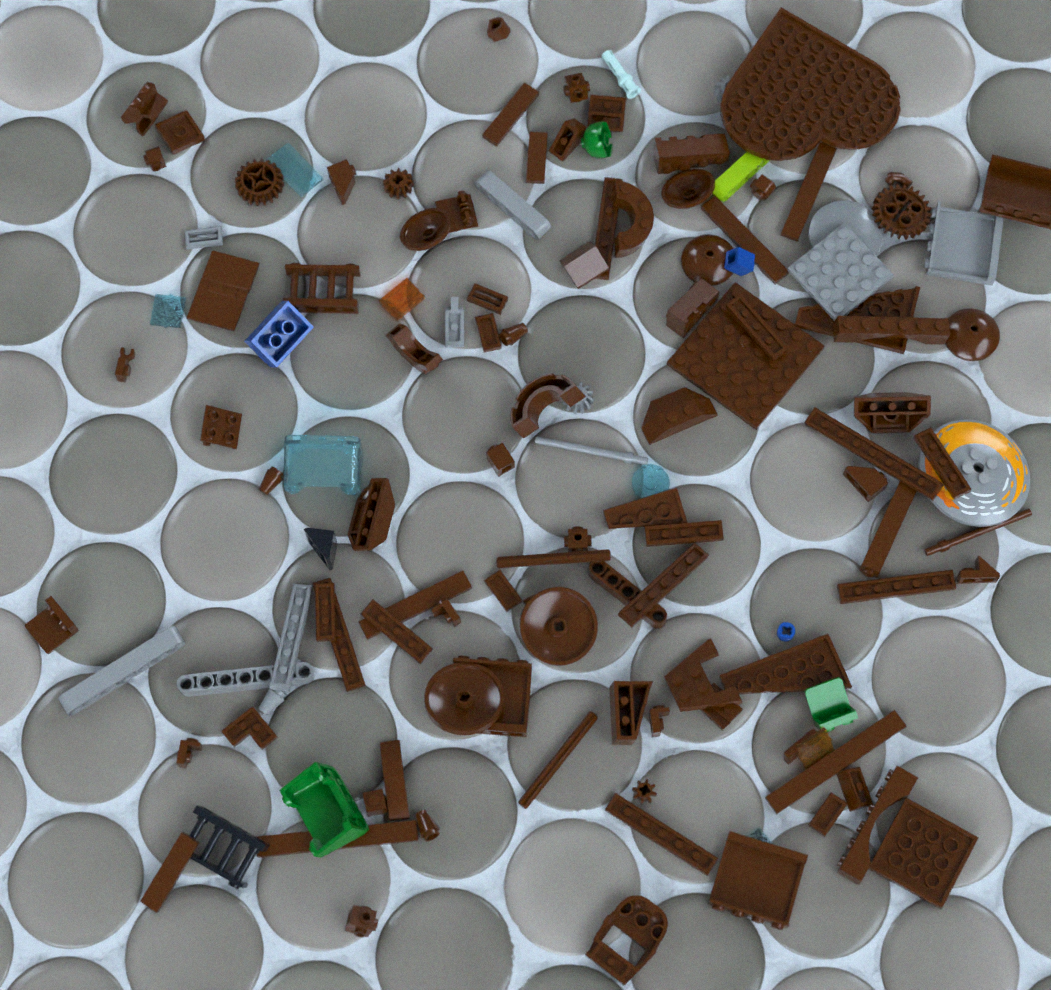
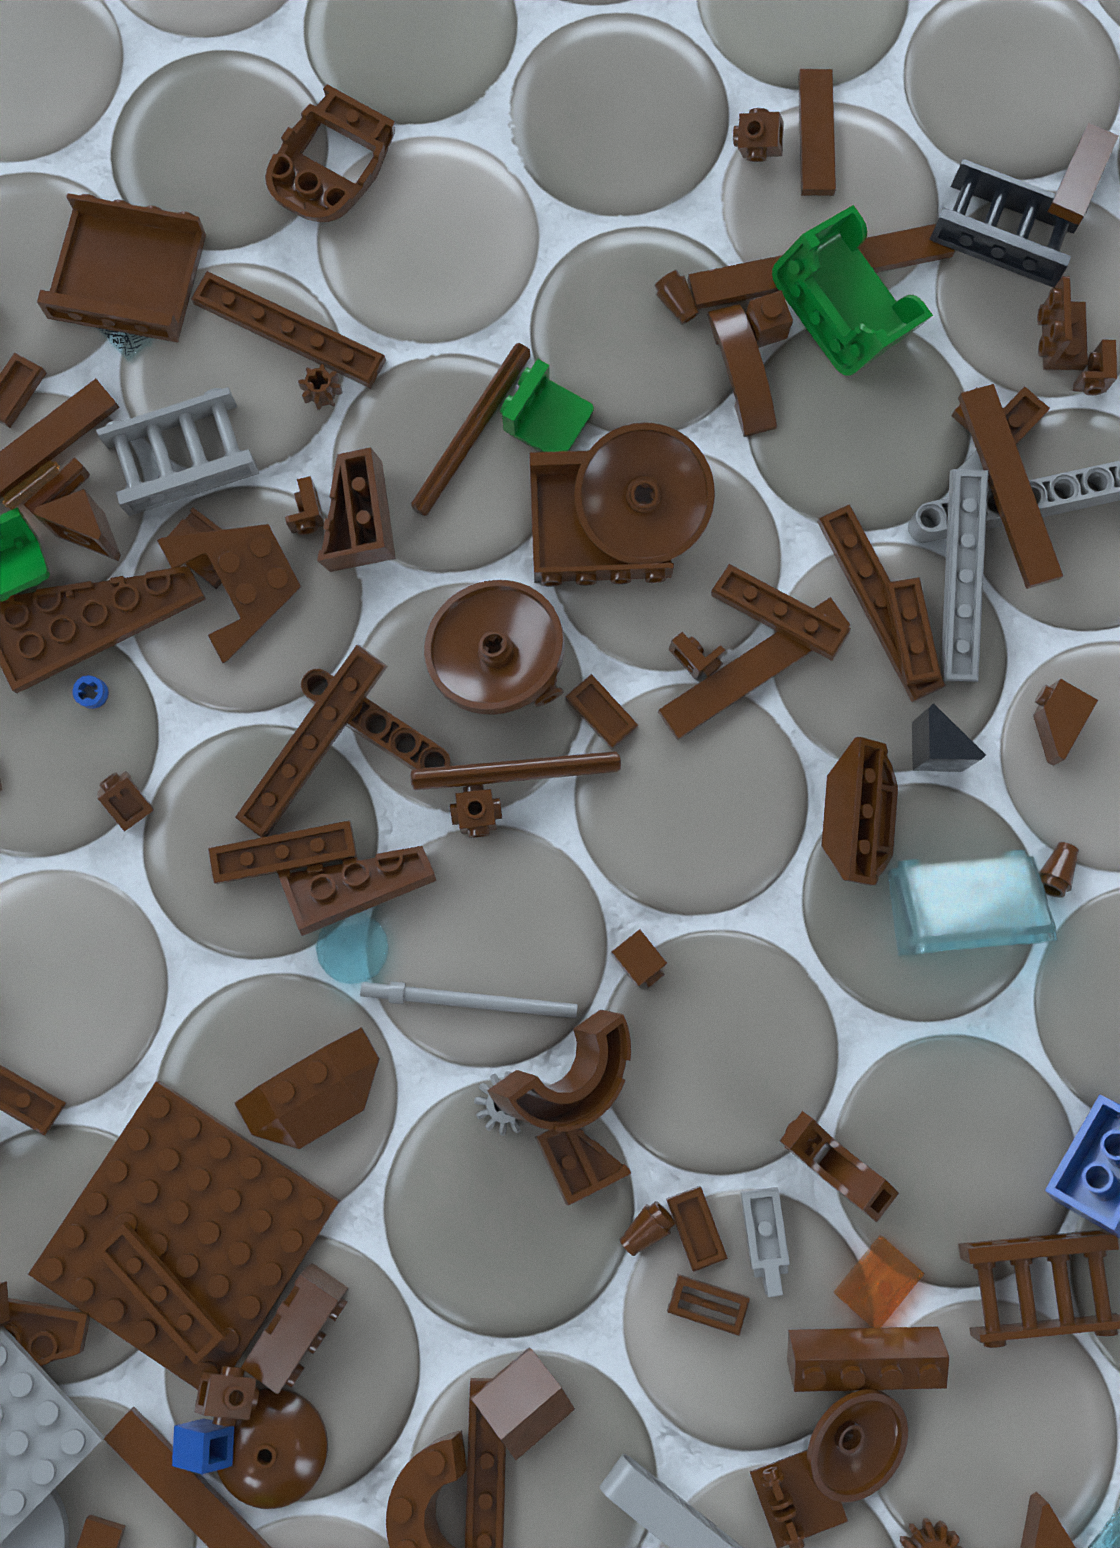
camera: 170 degrees right, 10 degrees up
none -> reddish brown slope [33,489,121,561]
none -> light grey fence [96,387,259,516]
none -> reddish brown bracket [97,771,154,832]
none -> reddish brown brick [194,1366,259,1426]
none -> green bracket [500,359,594,452]
none -> reddish brown wing [535,1128,632,1206]
none -> reddish brown brick [787,1326,949,1392]
none -> reddish brown tile [798,69,836,196]
none -> reddish brown tile [958,384,1063,589]
none -> reddish brown slope [1033,679,1098,766]
none -> reddish brown bracket [1037,276,1088,371]

